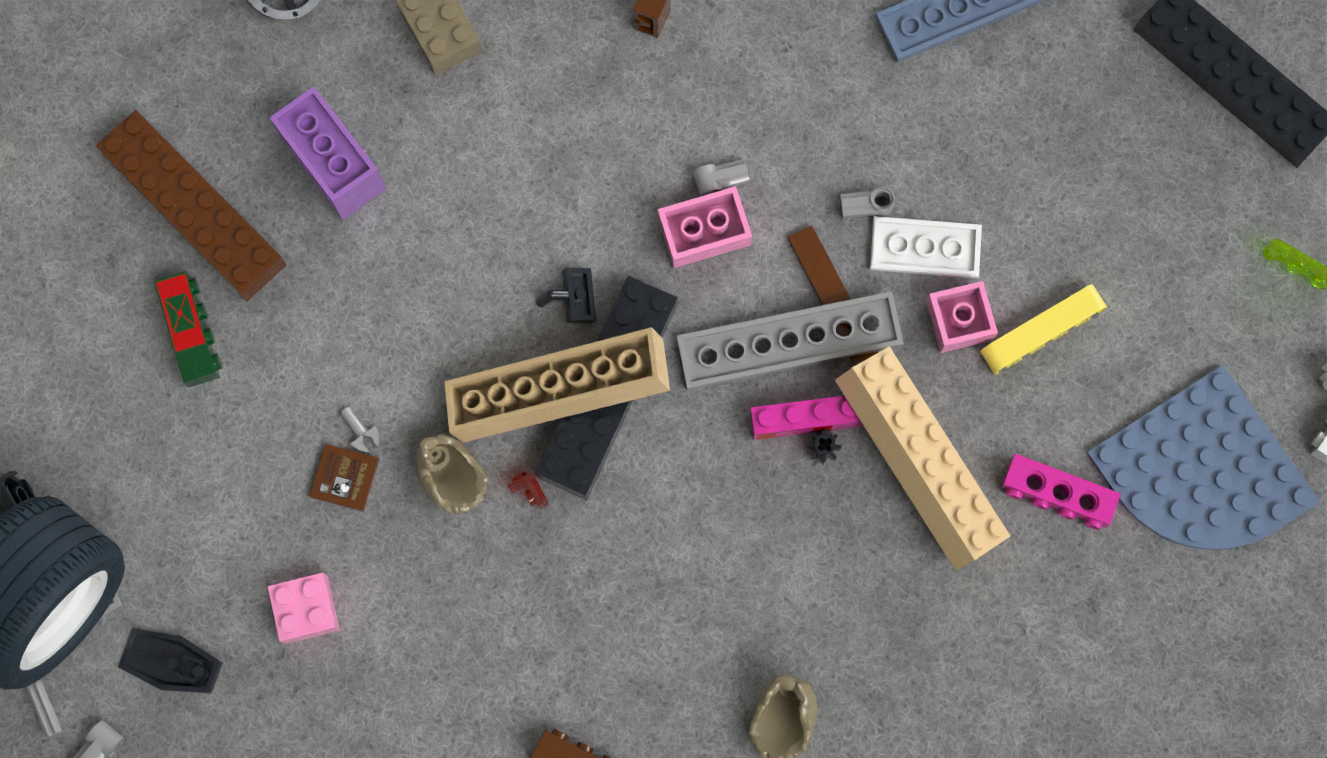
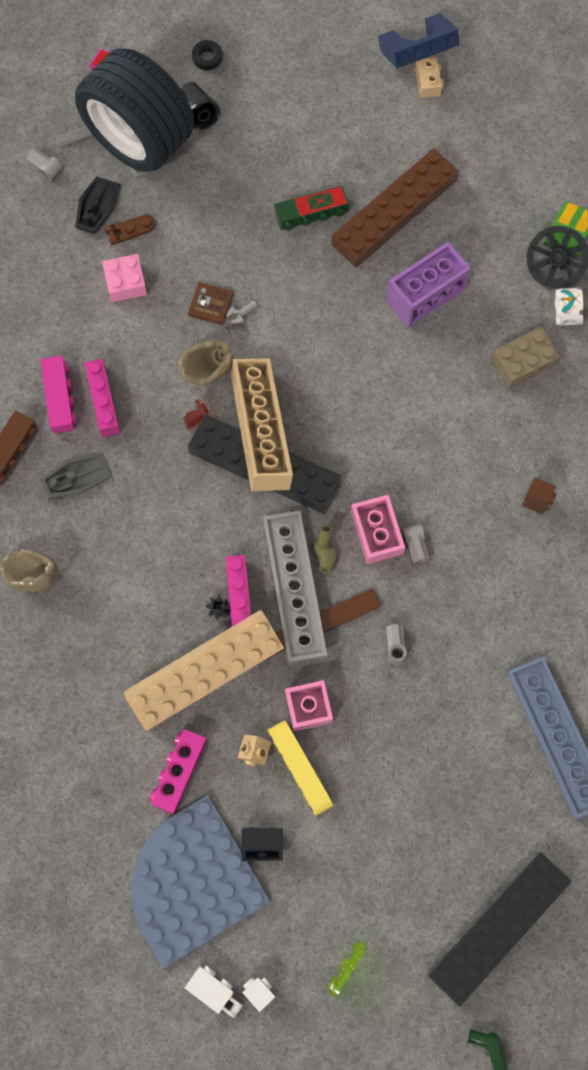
camera: 90 degrees right, 5 degrees down
black plate [536,267,597,323] -> none
white tile [870,216,982,279] -> none
none -> dark pink brick [40,356,77,434]
none -> dark grey piece [41,453,112,500]
none -> dark pink brick [84,358,120,437]
none -> reddish brown plate [105,214,155,246]
none -> tan brick [238,735,271,767]
none -> black brick [241,827,283,861]
none -> olive arm [314,525,336,574]

